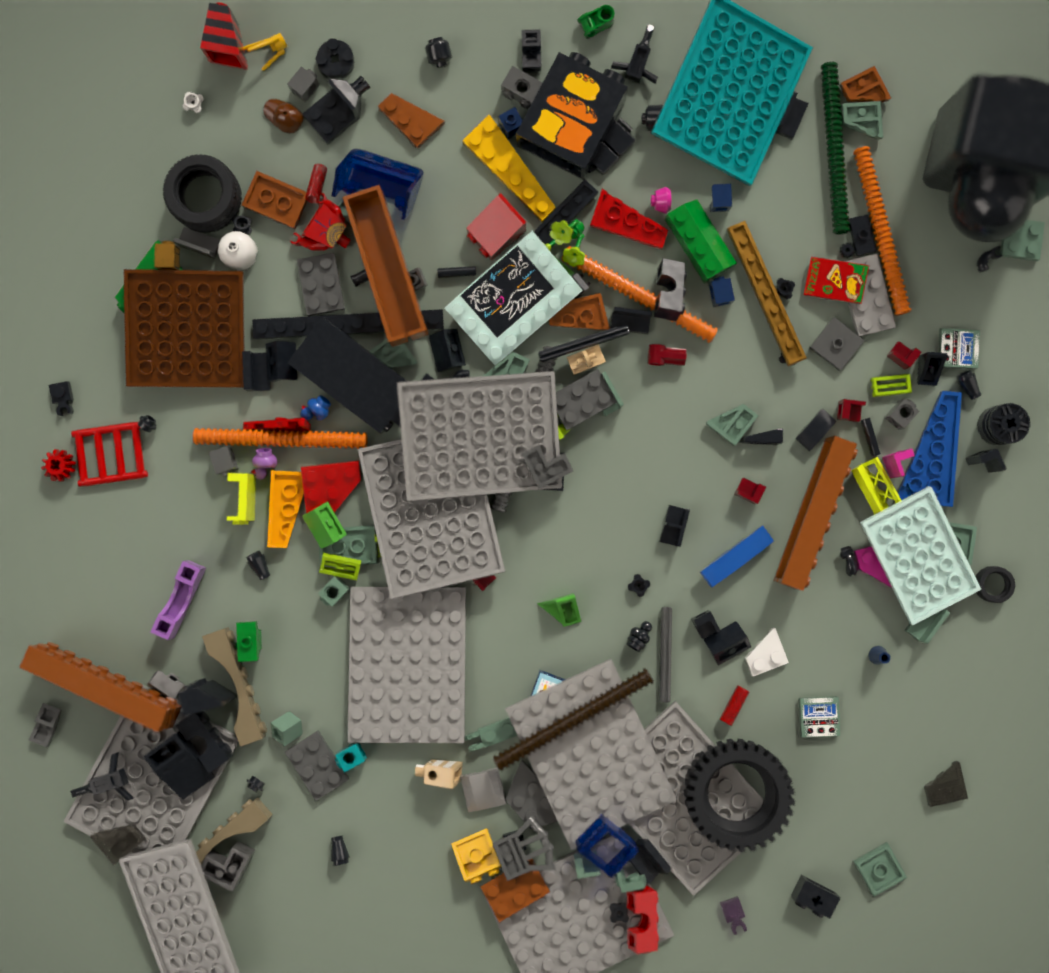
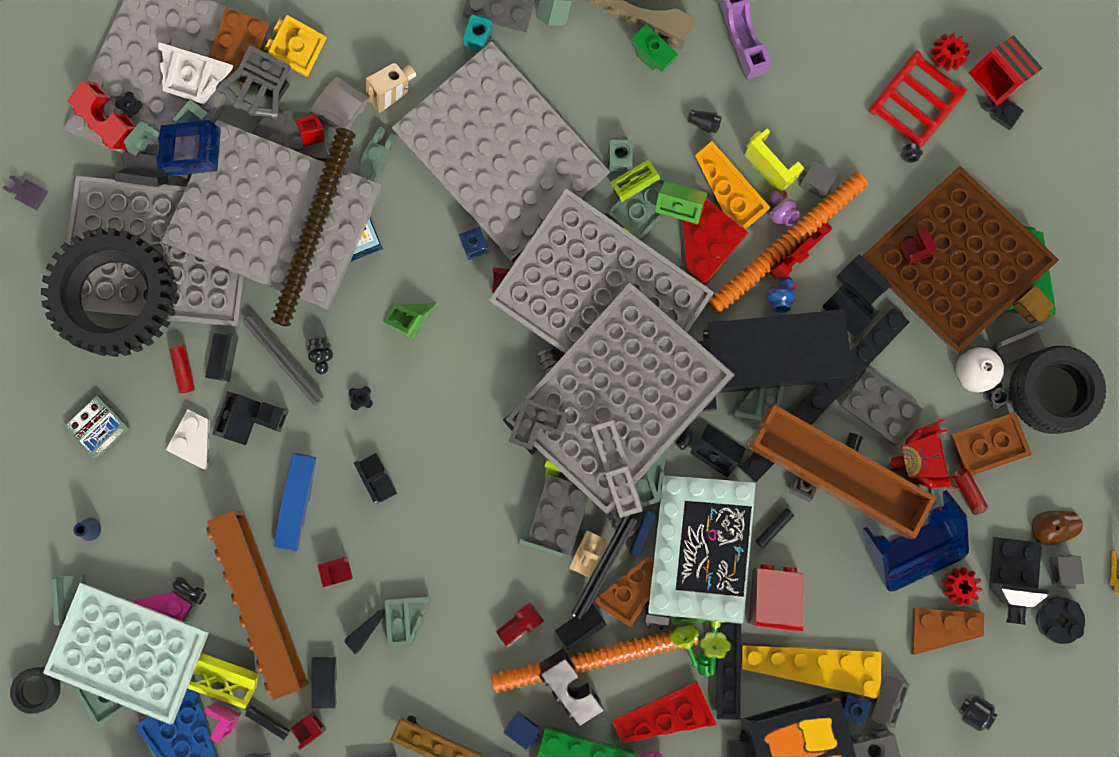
camera: 135 degrees right, 5 degrees down
none -> white wing [158,42,233,104]
none -> black panel [205,333,238,382]
none -> red slope [295,114,325,146]
none -> dark blue brick [459,227,489,261]
none -> light grey slope [591,418,643,518]
none -> dark blue tile [629,511,655,557]
none -> dark grey slope [871,676,910,728]
none -> dark red panel [900,229,937,265]
none -> red gear [941,567,983,606]
none -> red slope [969,35,1043,106]

